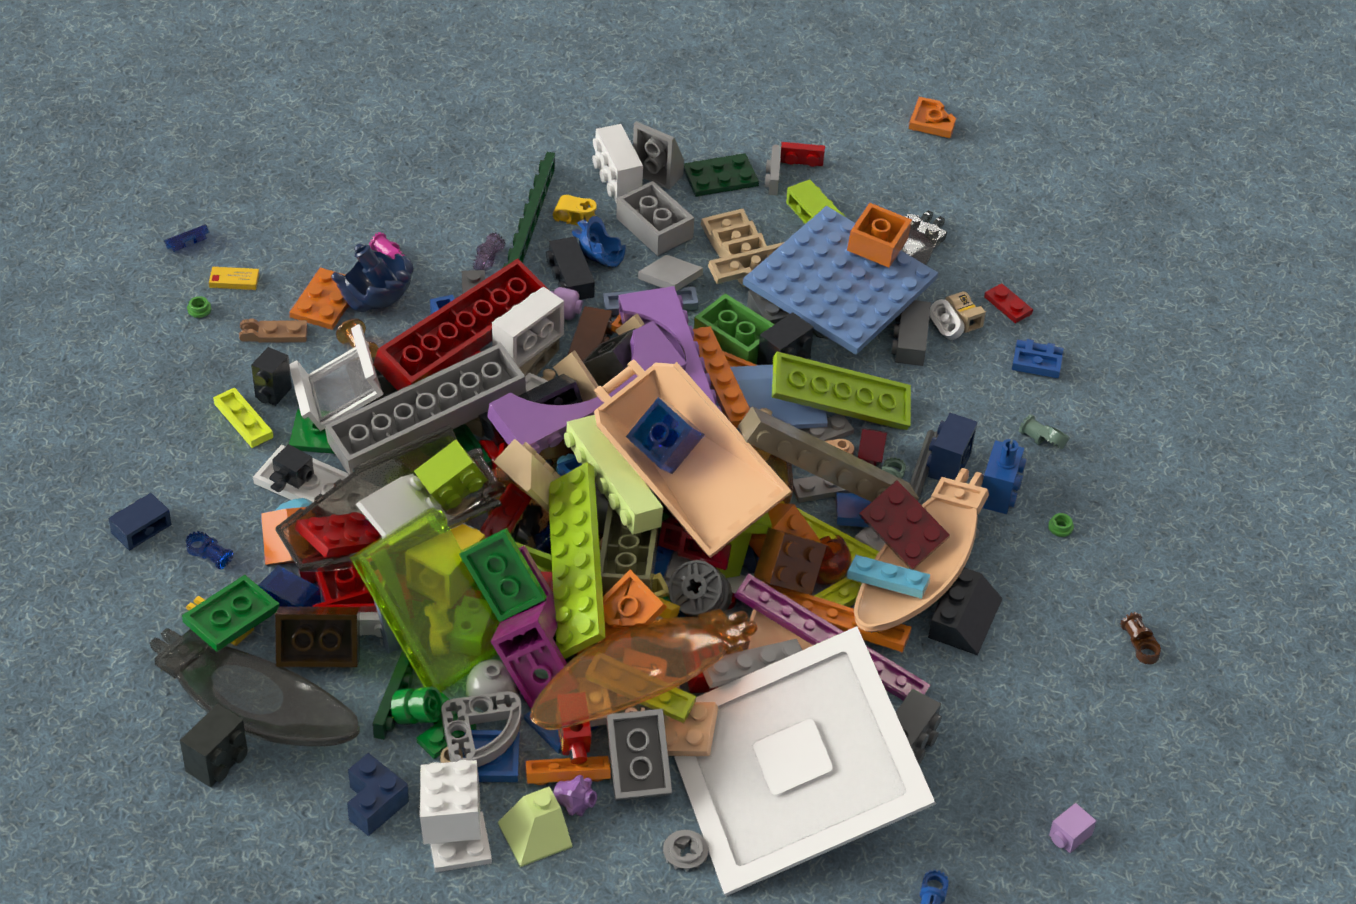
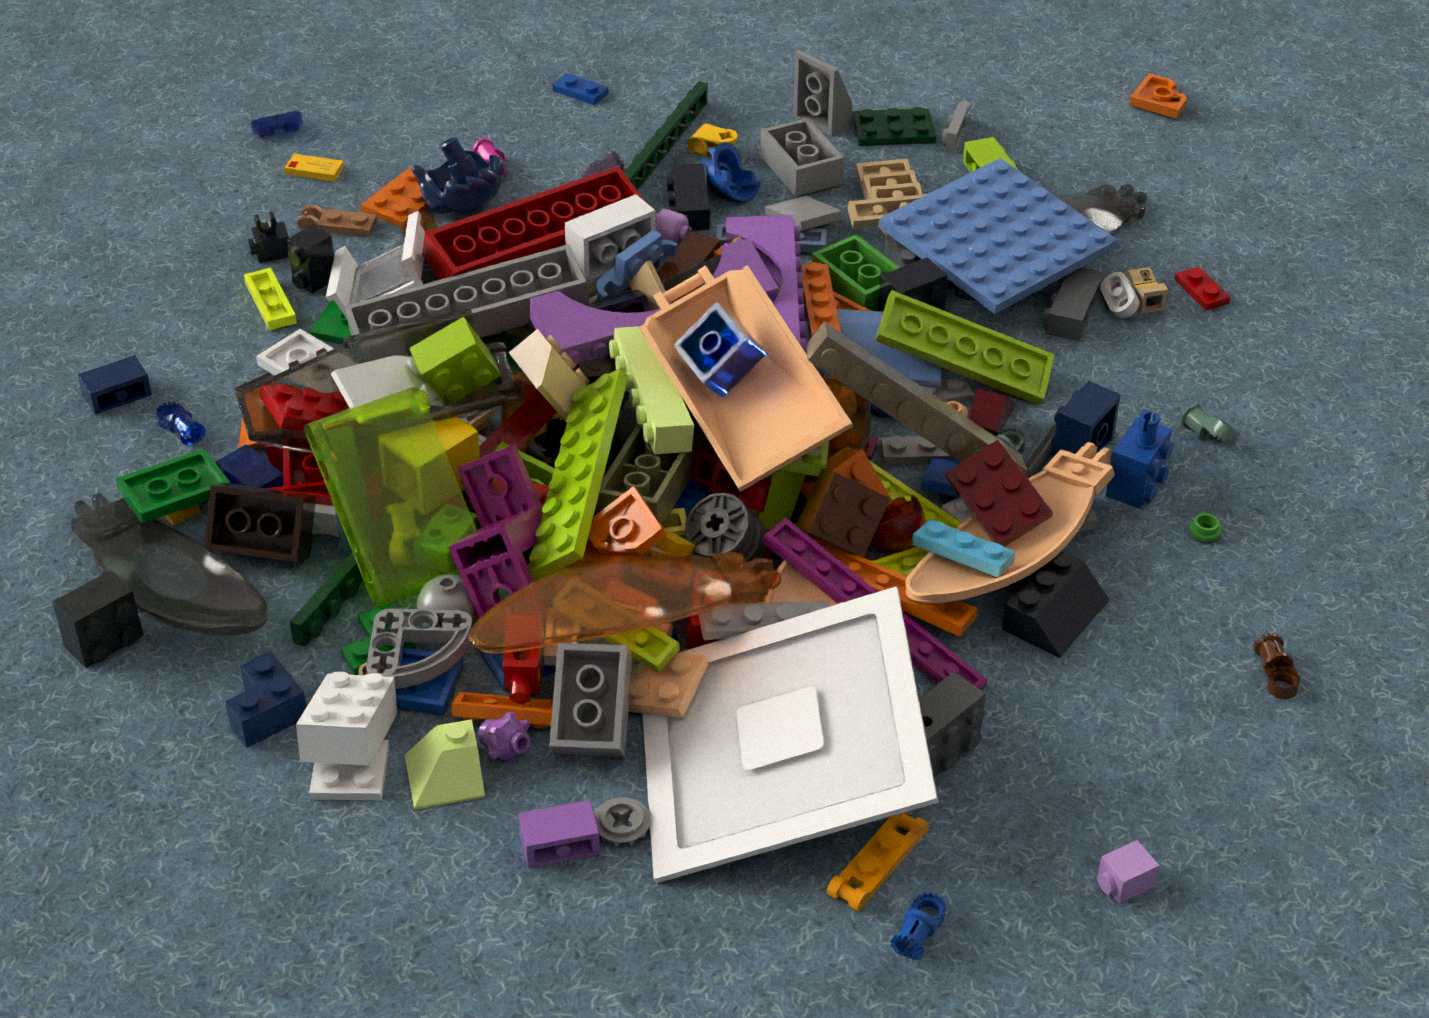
camera: 15 degrees right, 5 degrees down
bright green plate [187,296,211,318] -> none
black brick [269,444,314,493] -> none
green wheel [391,687,443,725] -> none
green plate [459,528,547,622] -> none
white brick [593,124,643,203] -> none
red plate [780,142,825,167] -> none
orange brick [847,203,912,268] -> none
blue plate [1012,339,1064,379] -> none
none -> black brick [248,212,289,263]
none -> medium lavender brick [518,800,600,868]
none -> blue plate [553,73,609,105]
none -> medium blue plate [596,230,679,301]
none -> light orange plate [826,811,929,912]

